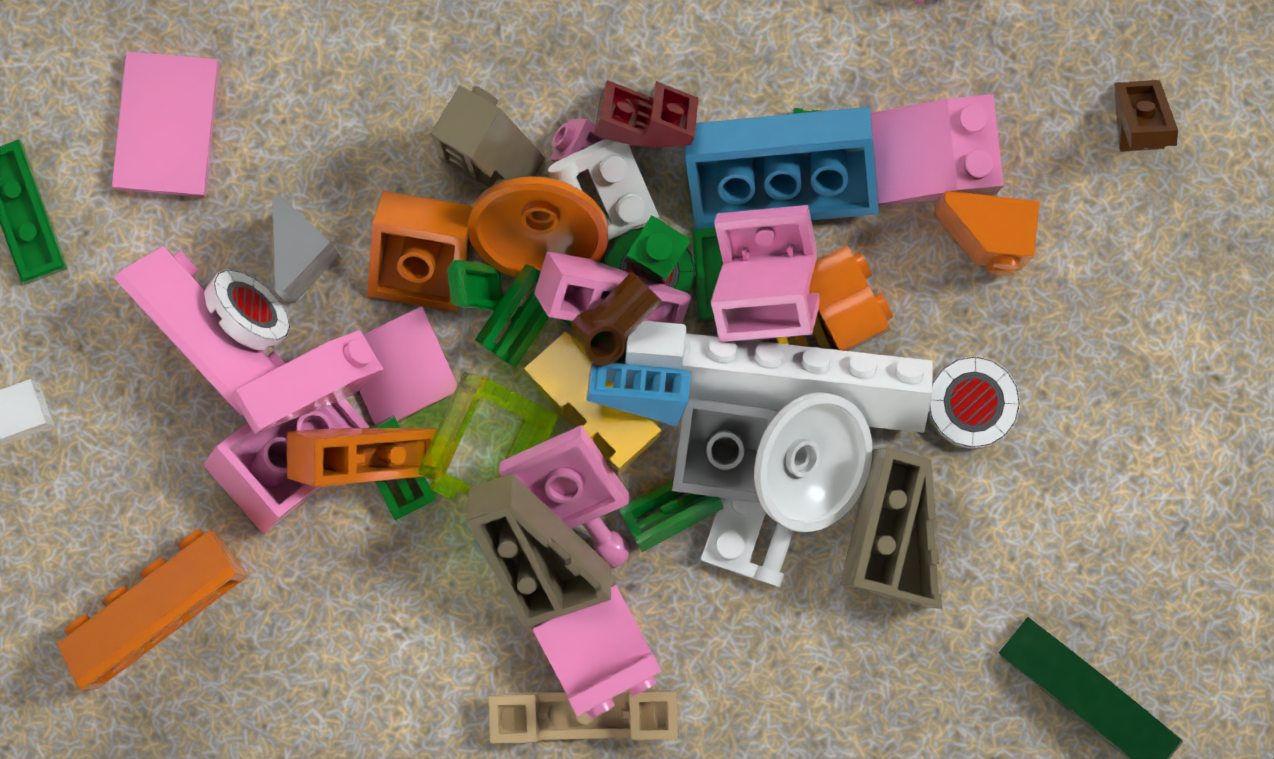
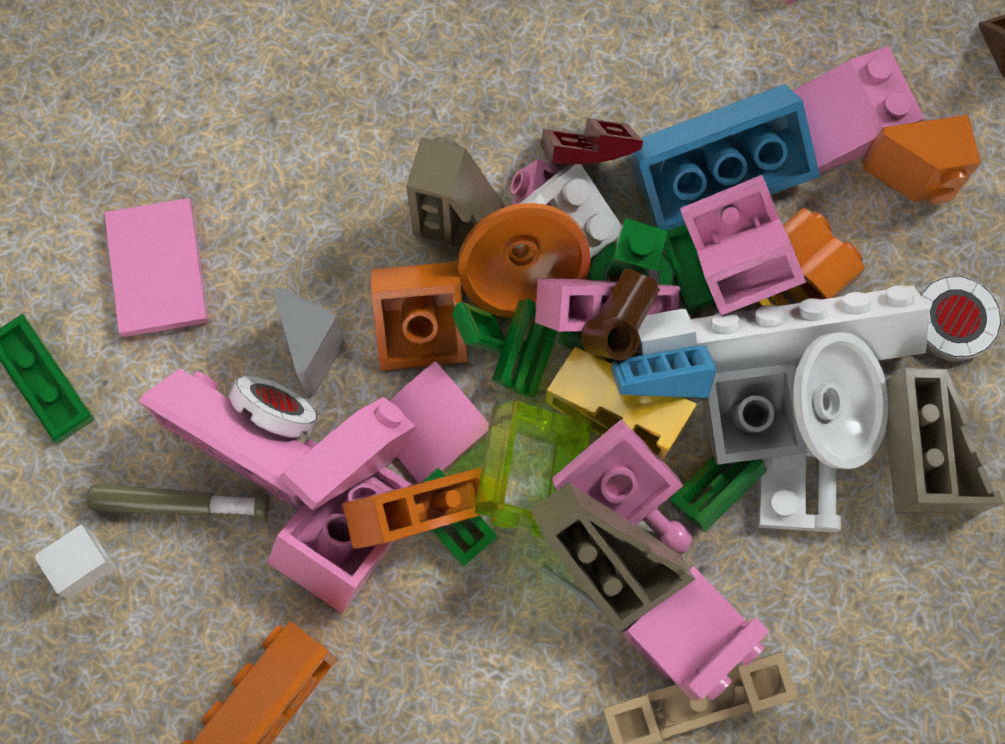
camera: 15 degrees left, 10 degrees down
none -> olive piece [86,484,269,521]

